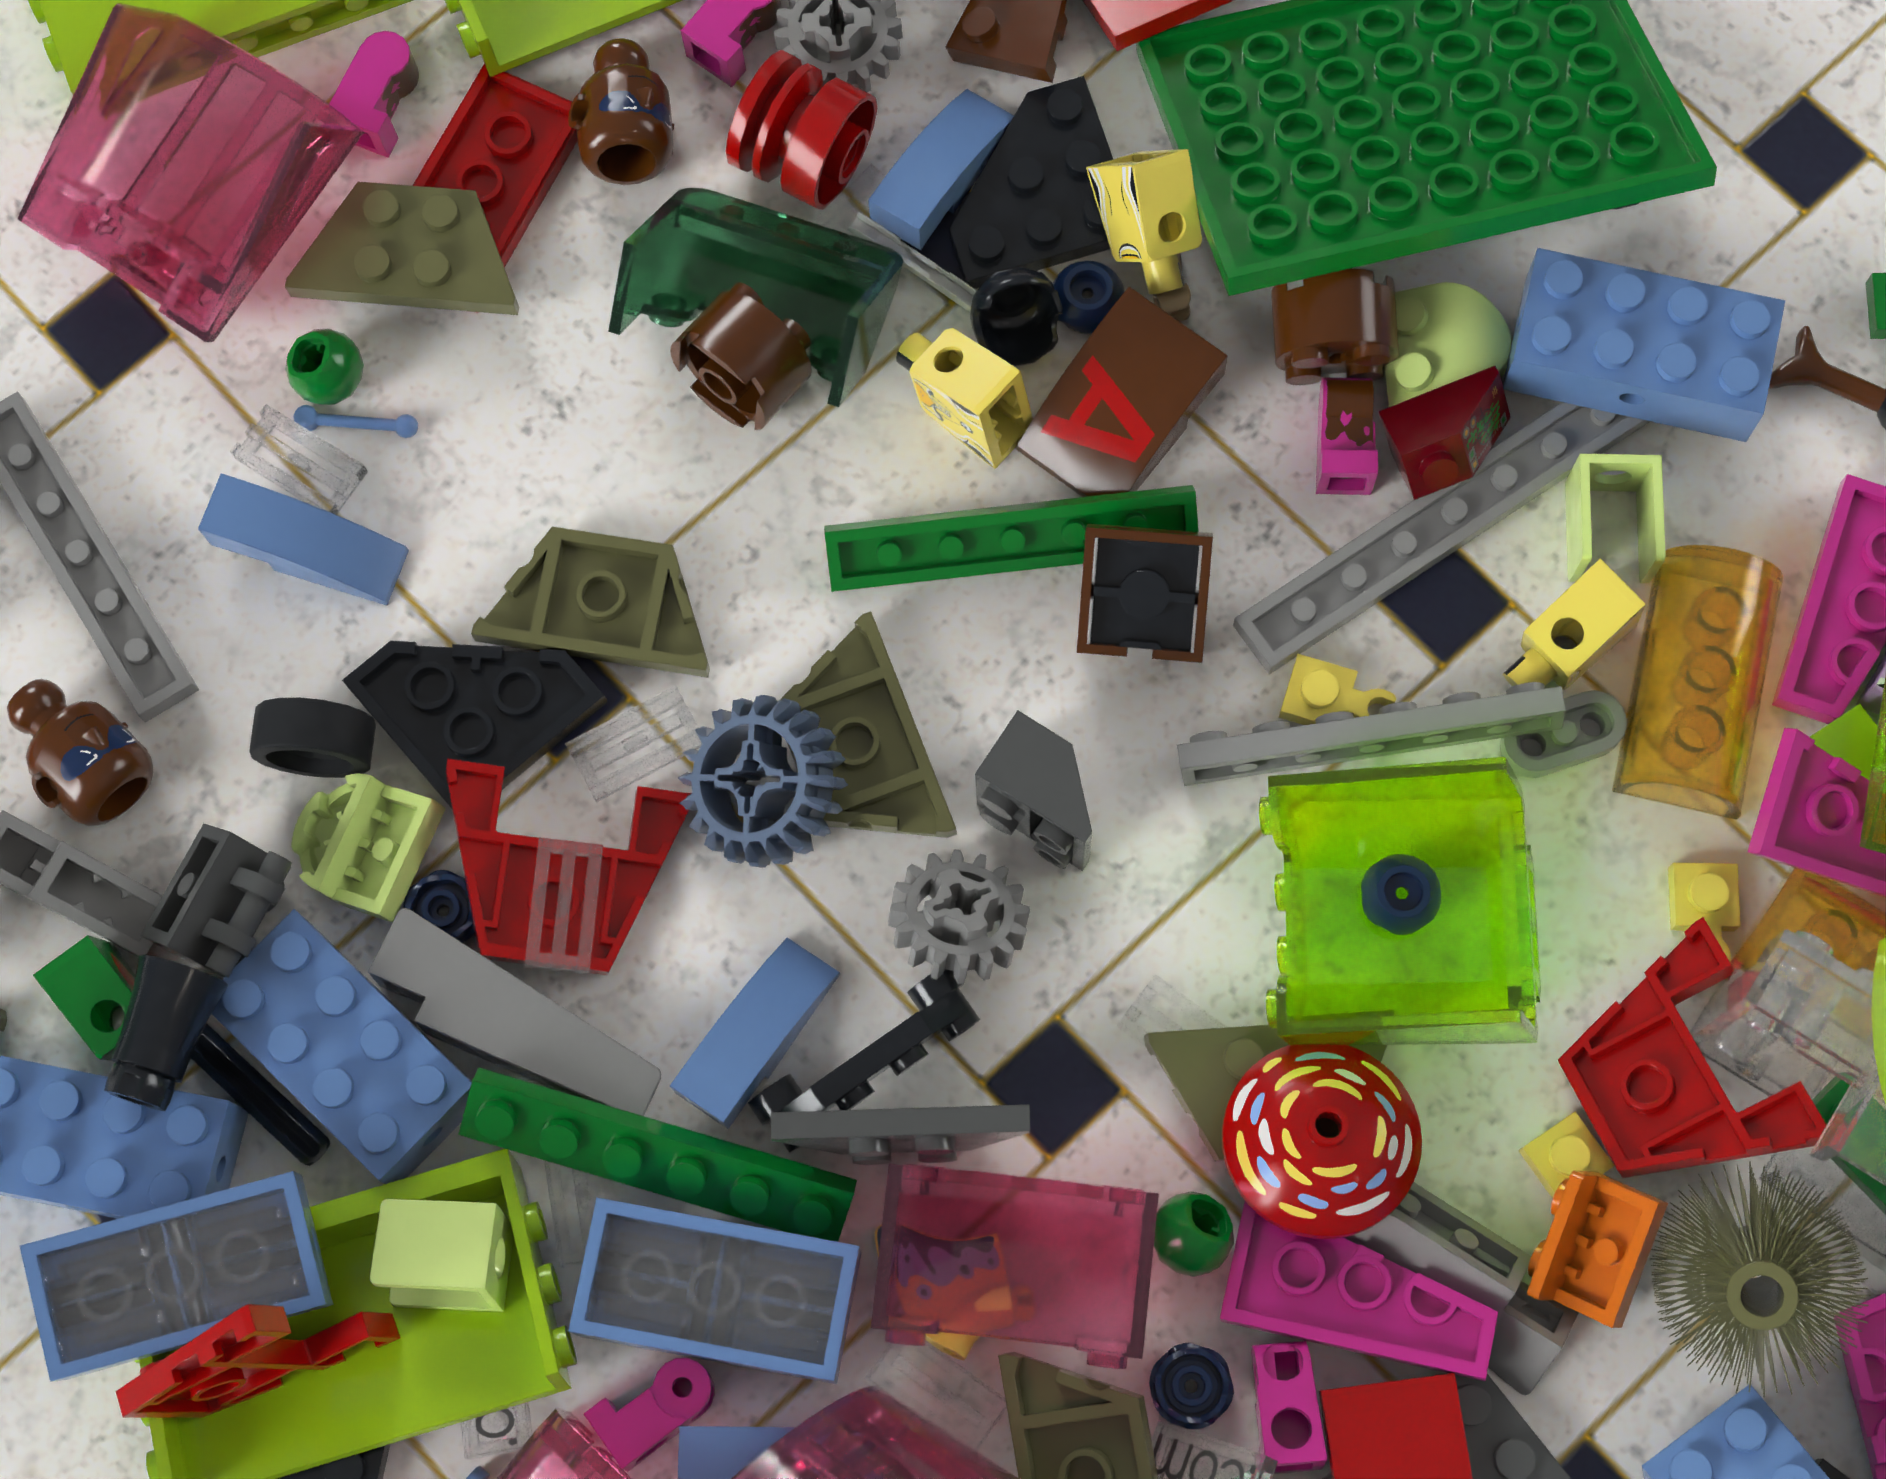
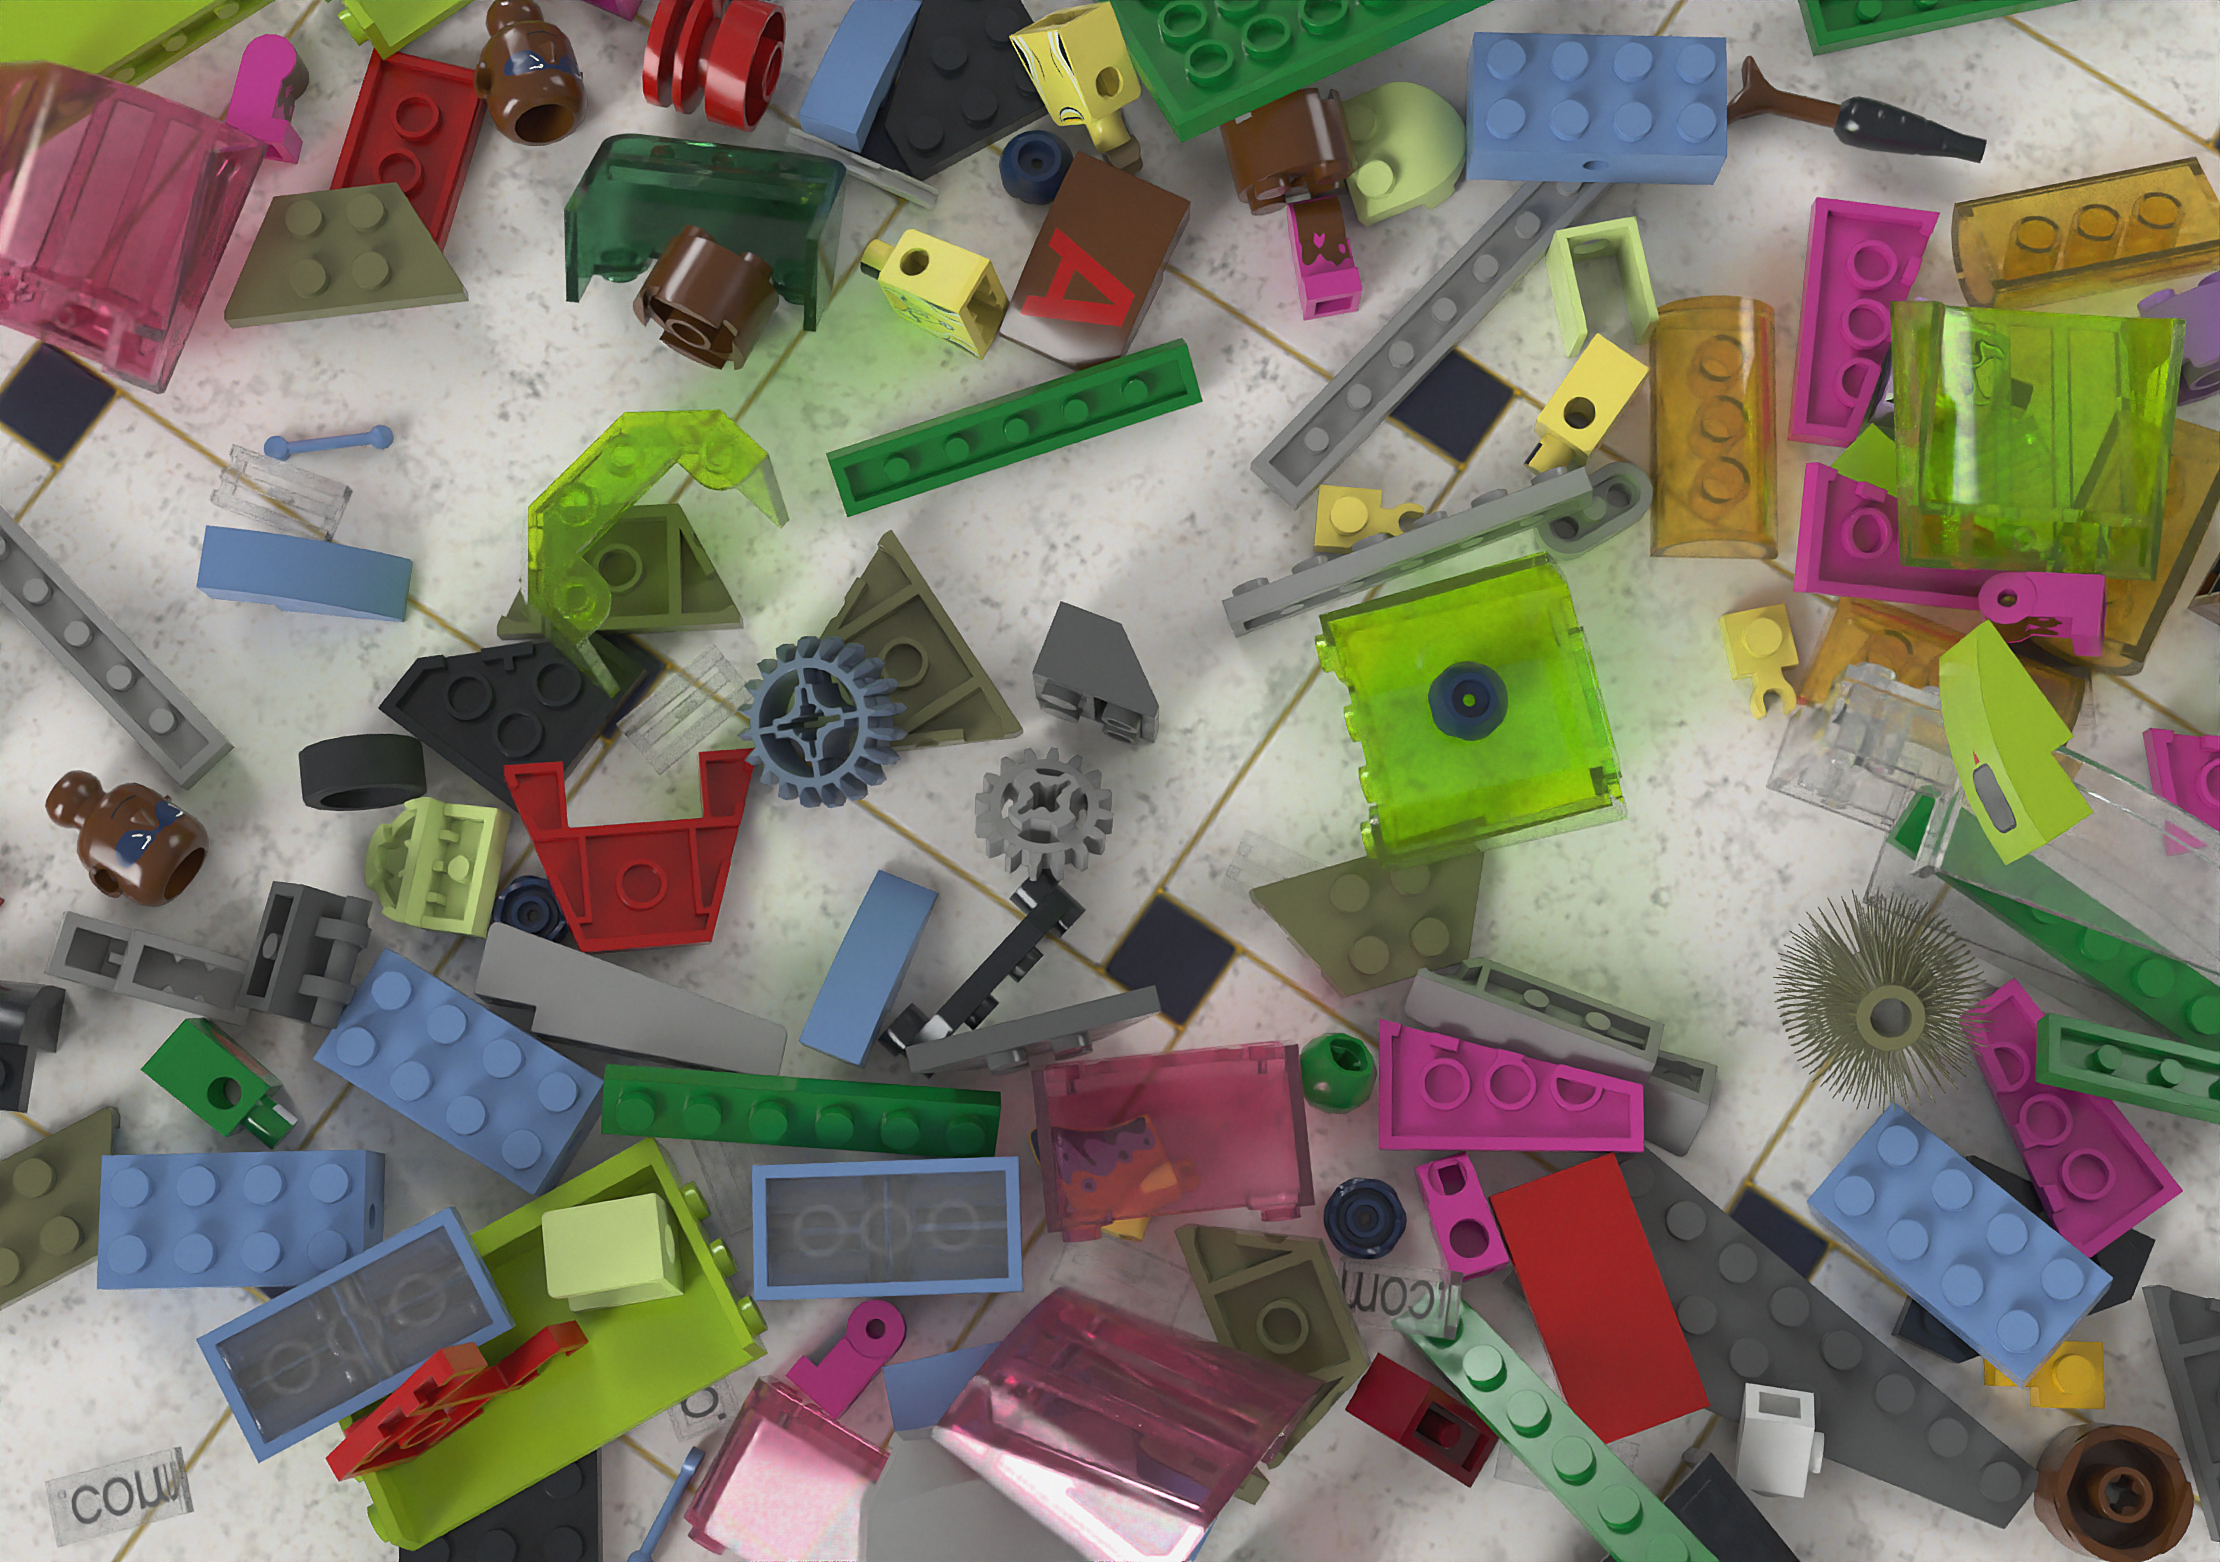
camera: 15 degrees left, 5 degrees up
black plant [104,955,228,1111] -> none
black axle [191,1024,331,1166] -> none
green piece [285,329,364,405] -> none
clear tile [524,837,603,974] -> none
black hair [970,267,1063,366] -> none
black piece [1077,524,1213,663] -> none
red dish [1222,1041,1422,1239] -> none
dark red slope [1379,366,1511,500] -> none
light yellow plate [1518,1111,1615,1199] -> none
orange bracket [1527,1170,1668,1328] -> none
red wing [1558,917,1834,1178] -> none
none -> clear neon green windscreen [521,409,790,699]

